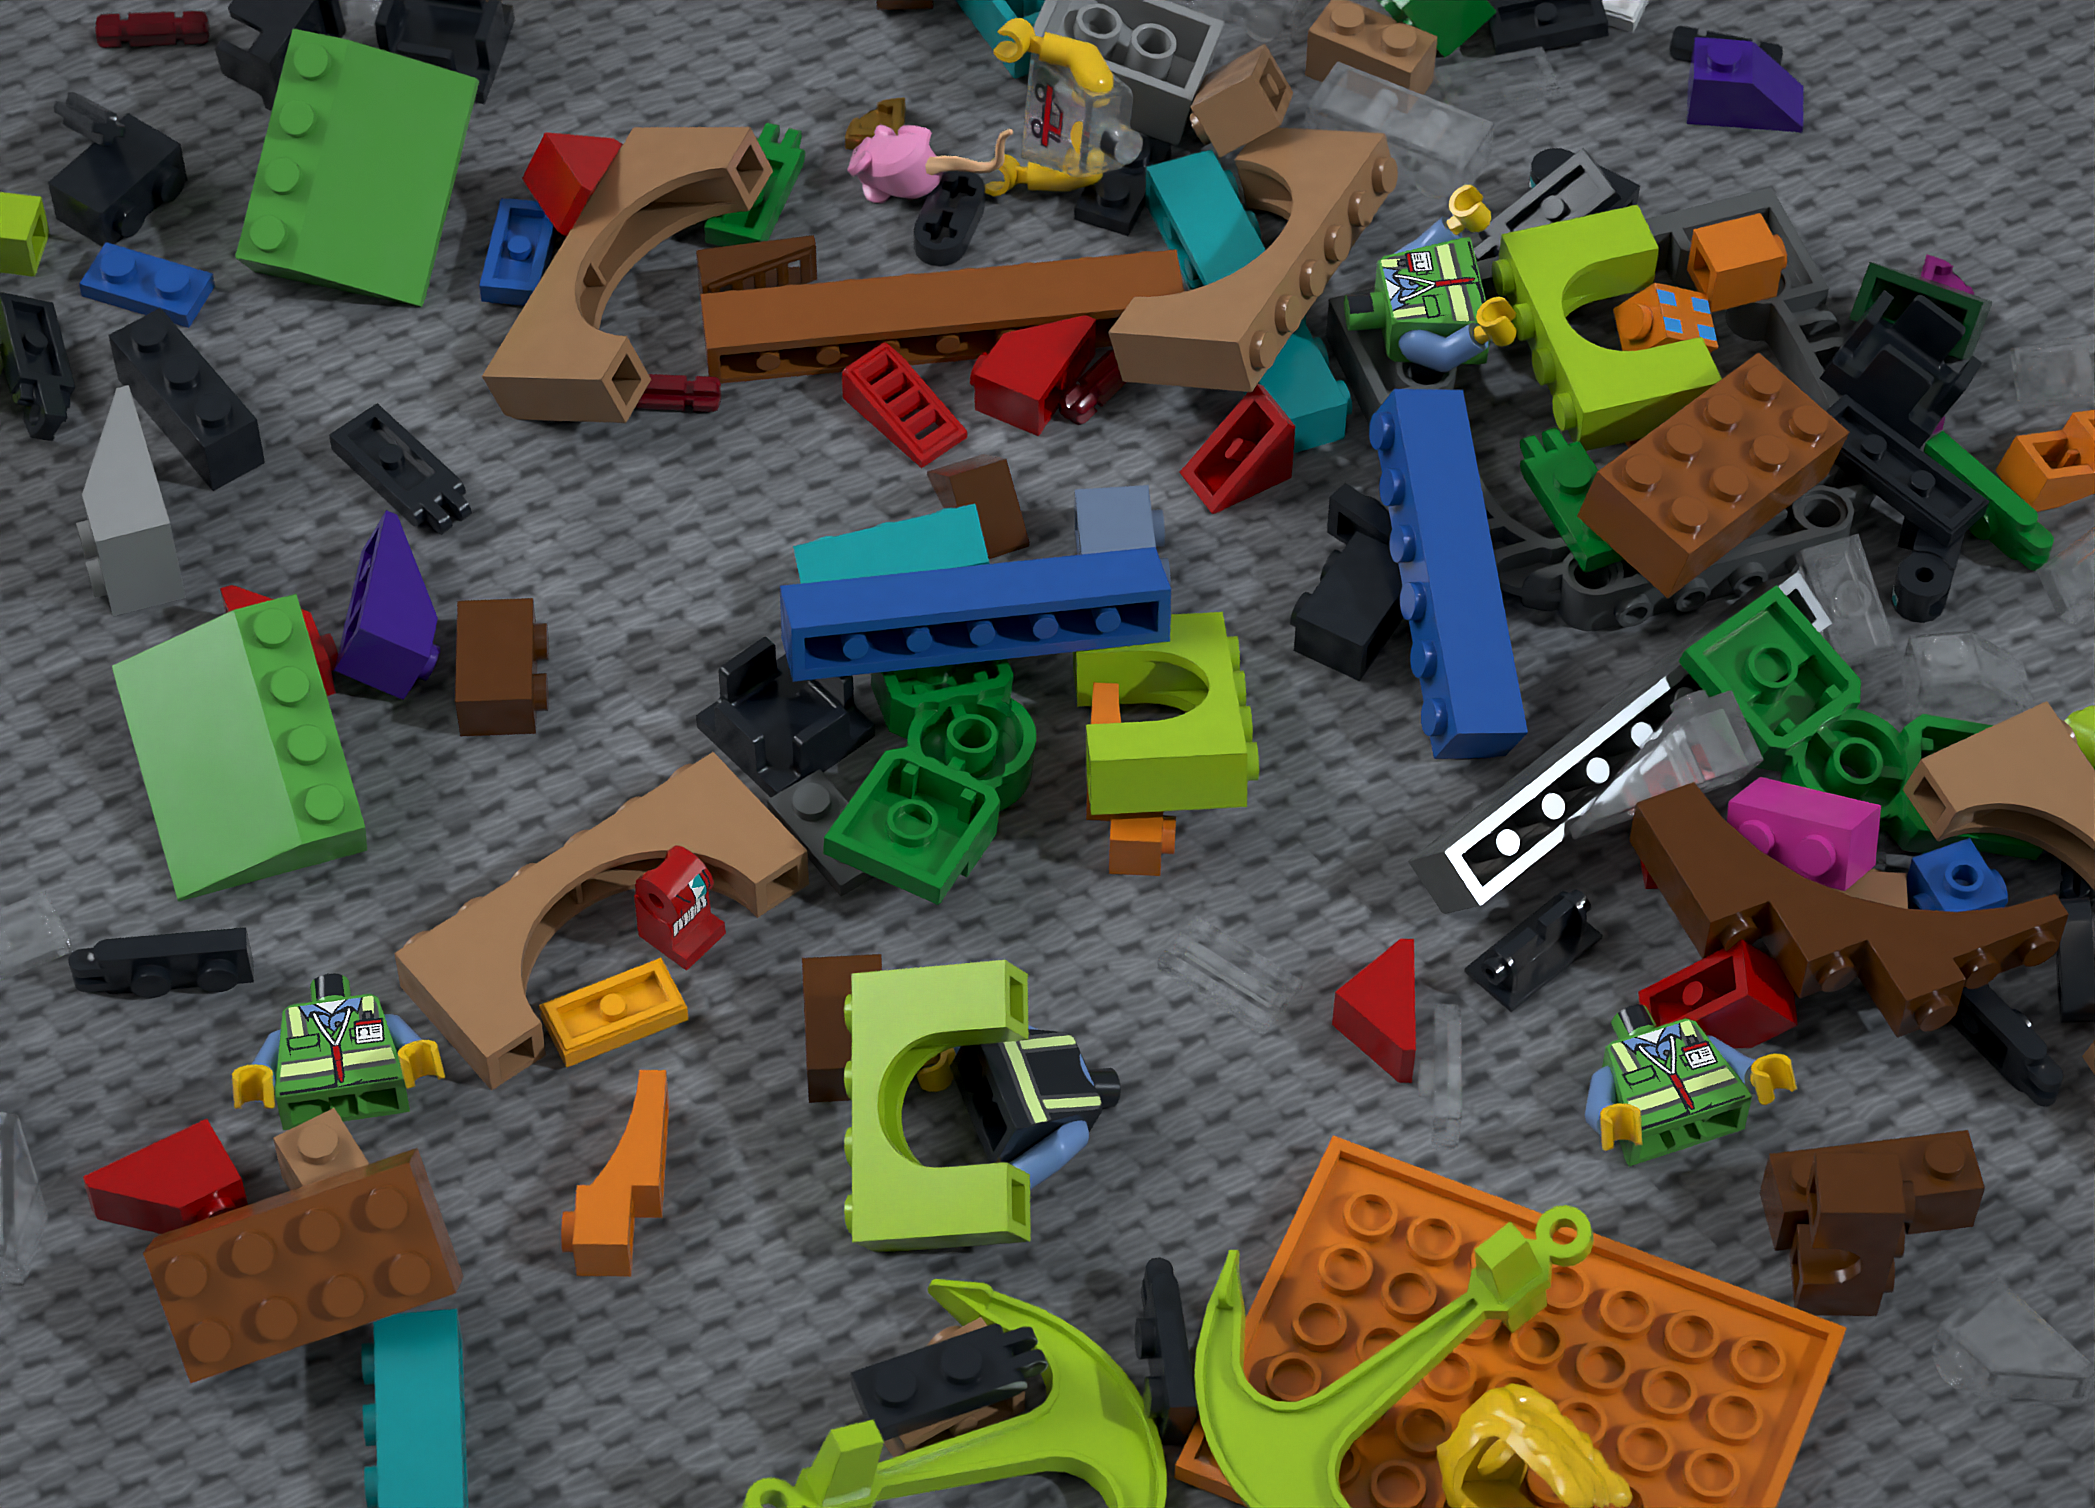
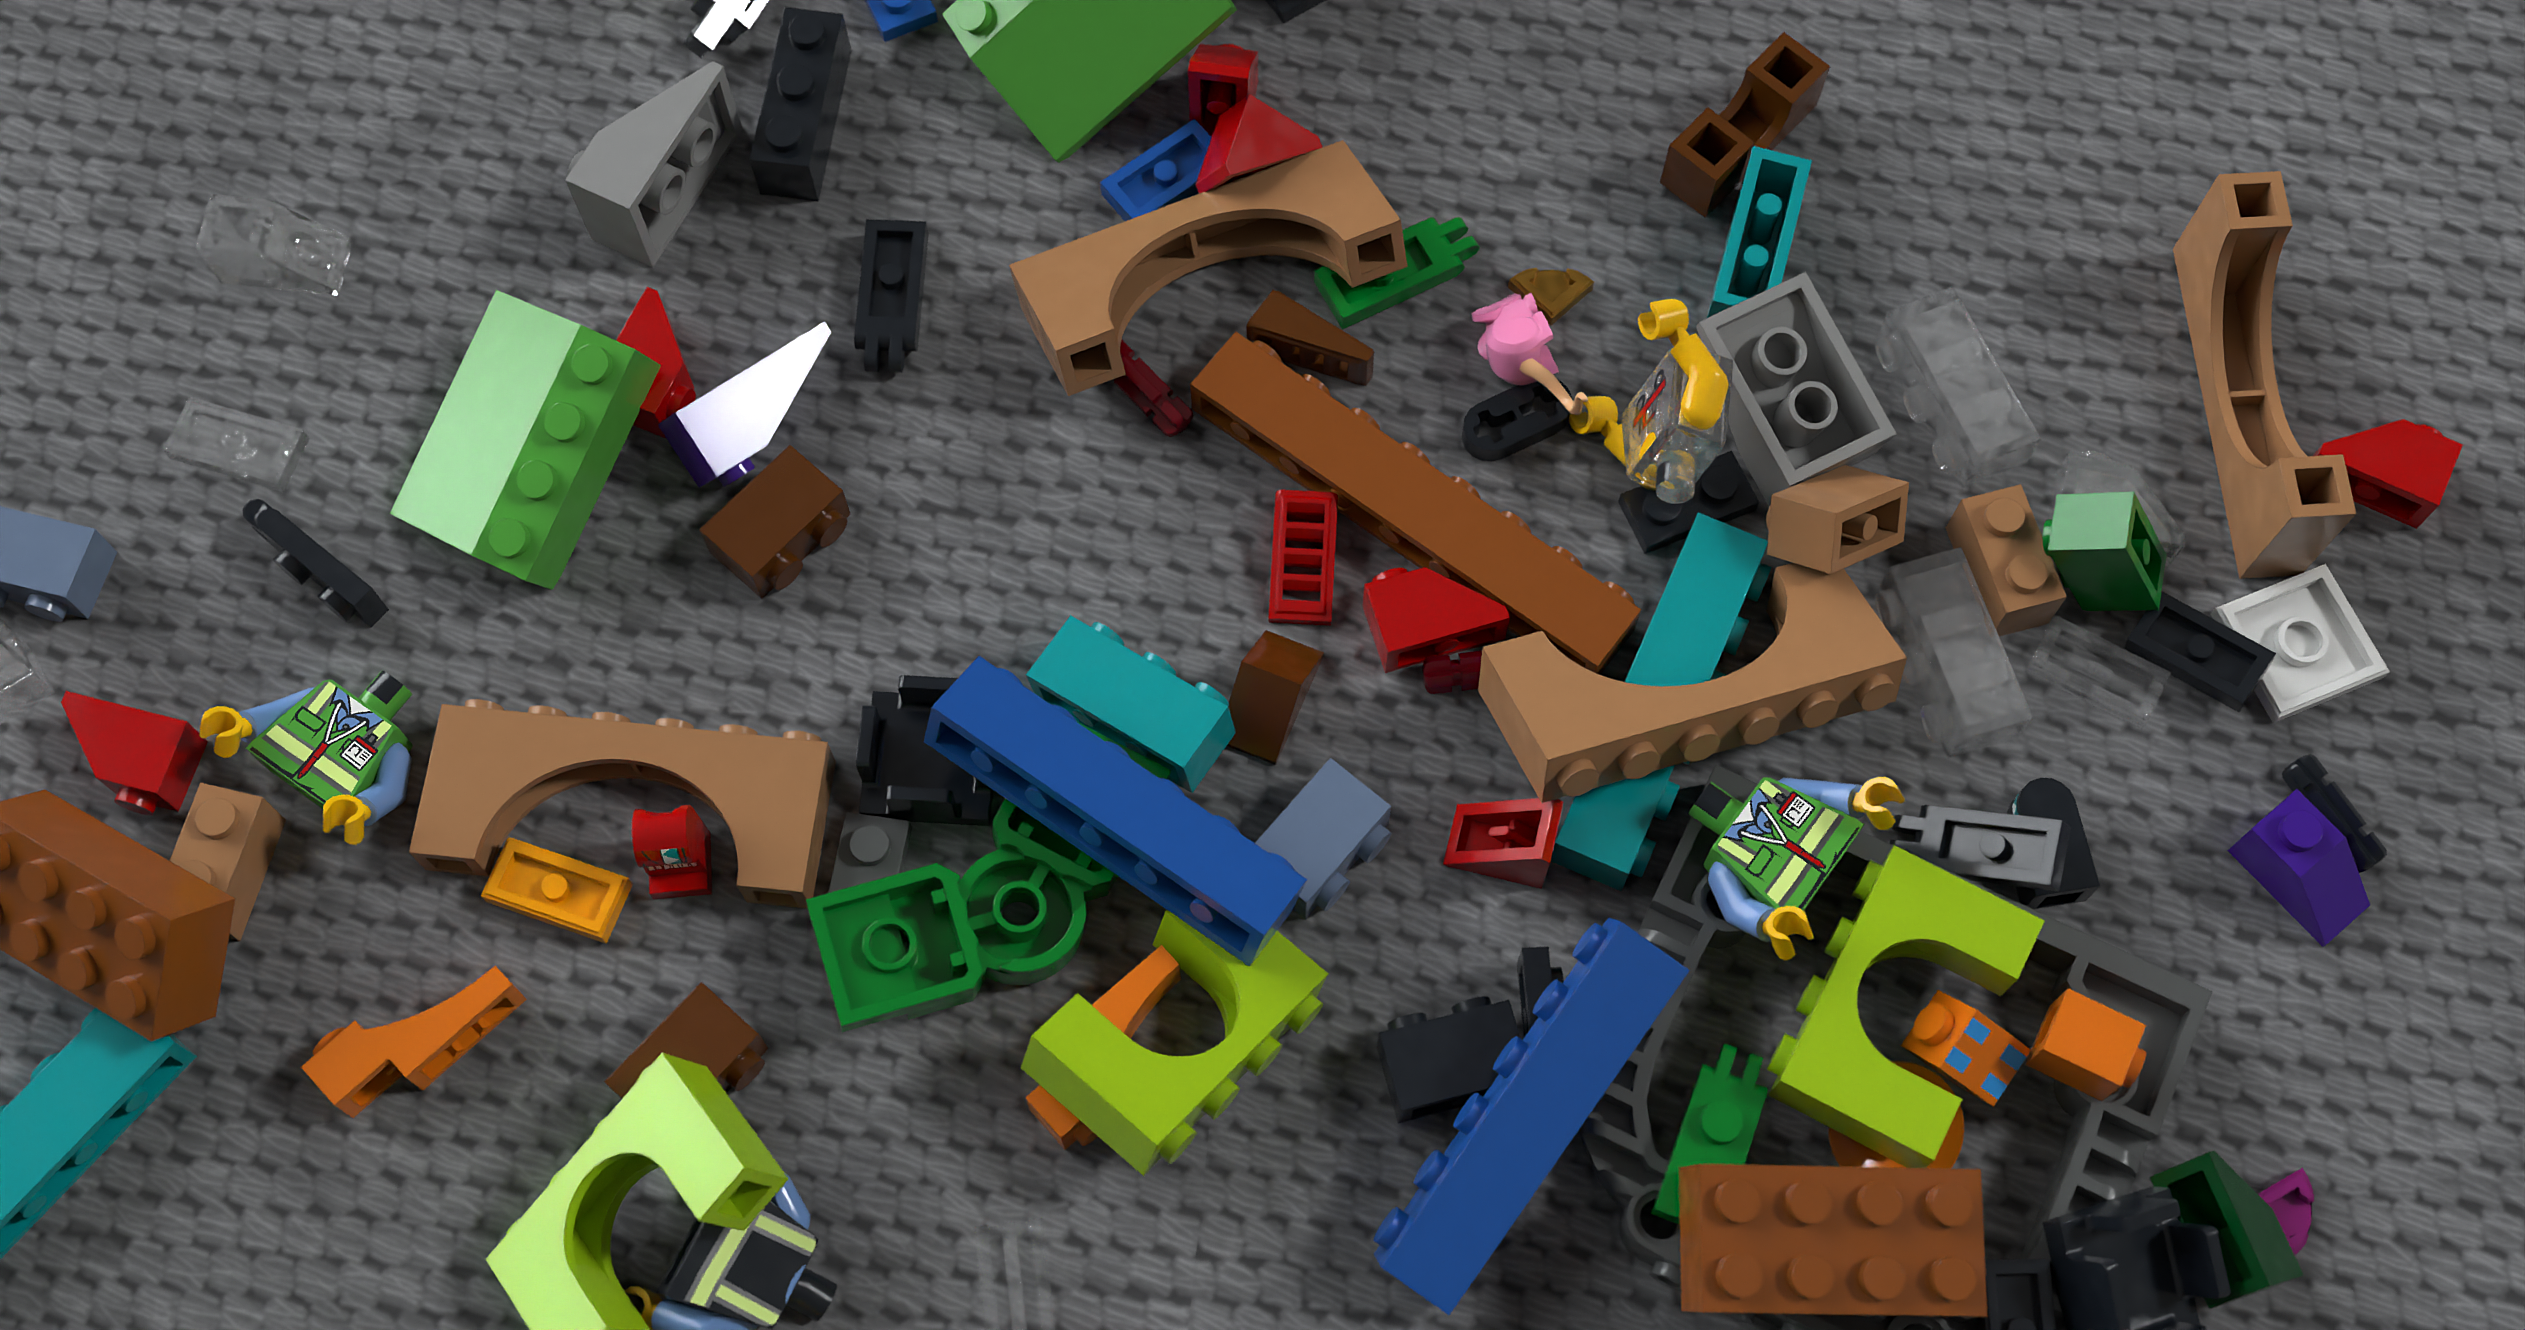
camera: 45 degrees right, 15 degrees up
none -> red slope [1188,44,1258,136]

